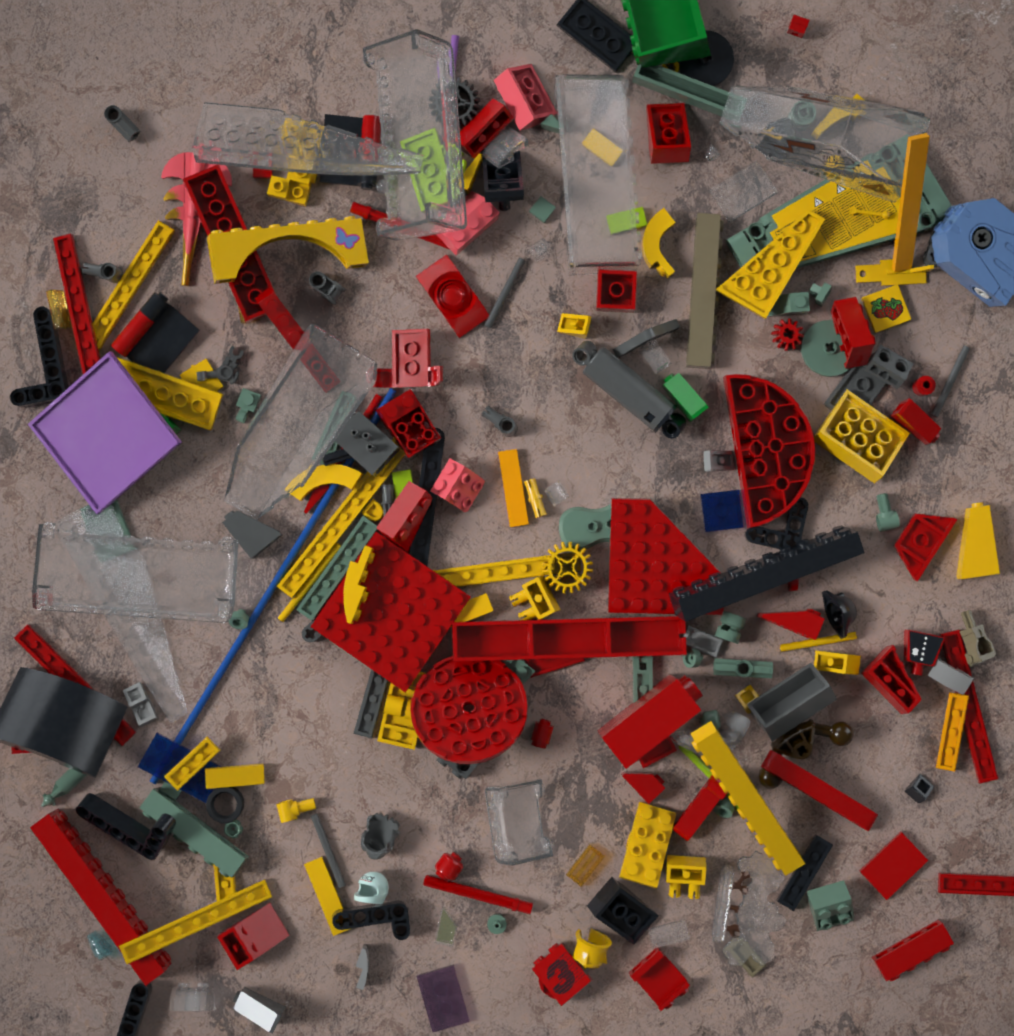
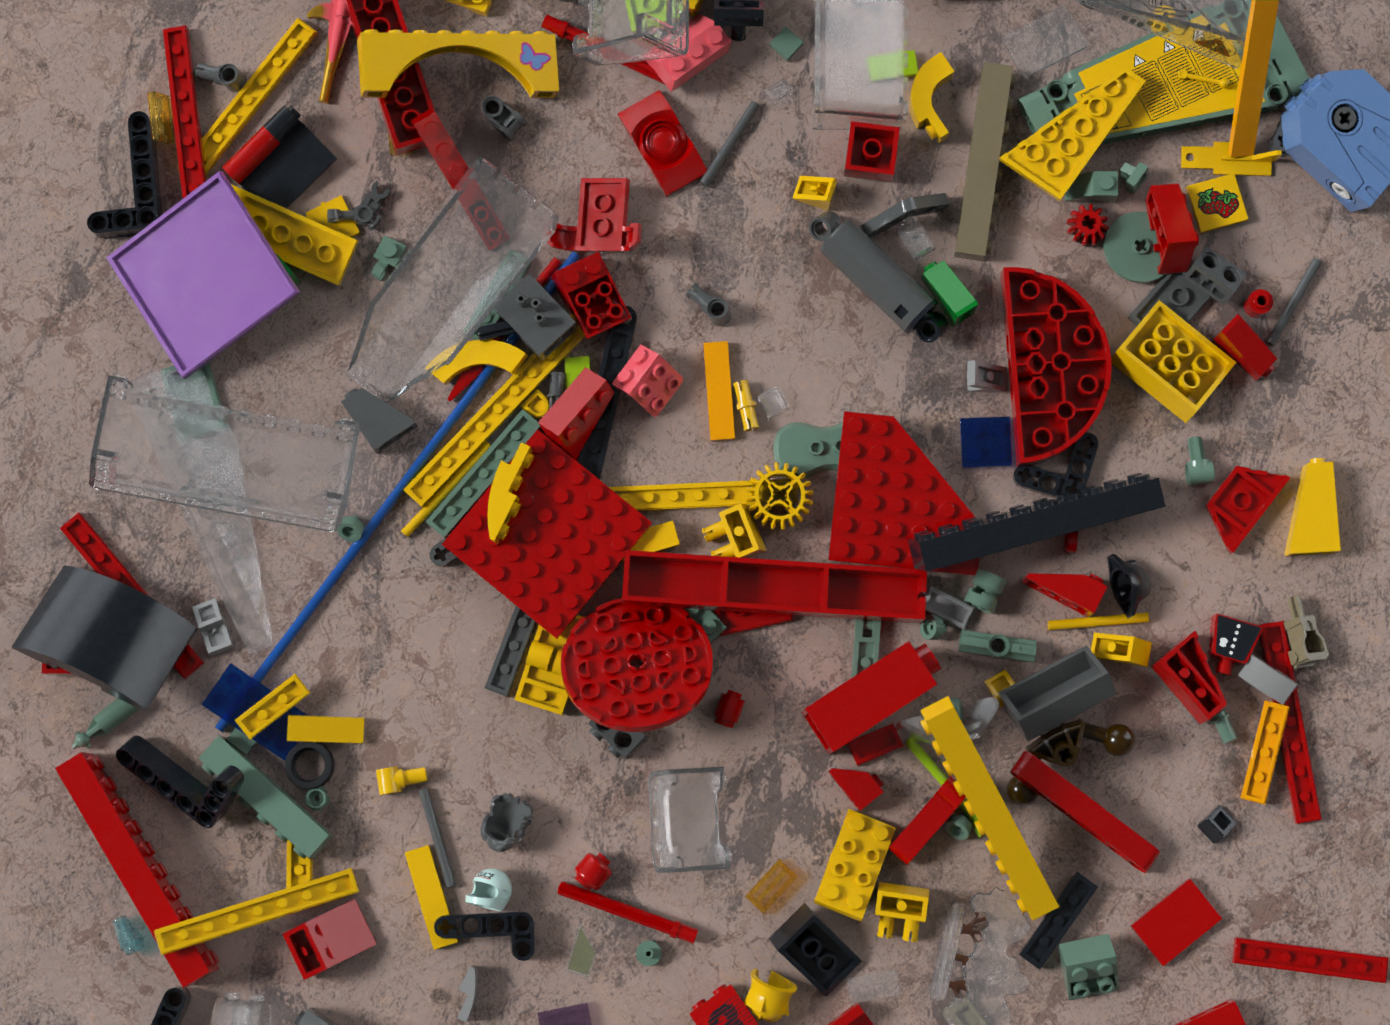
camera: 10 degrees right, 5 degrees down
none -> sand green pin [1211,709,1238,743]

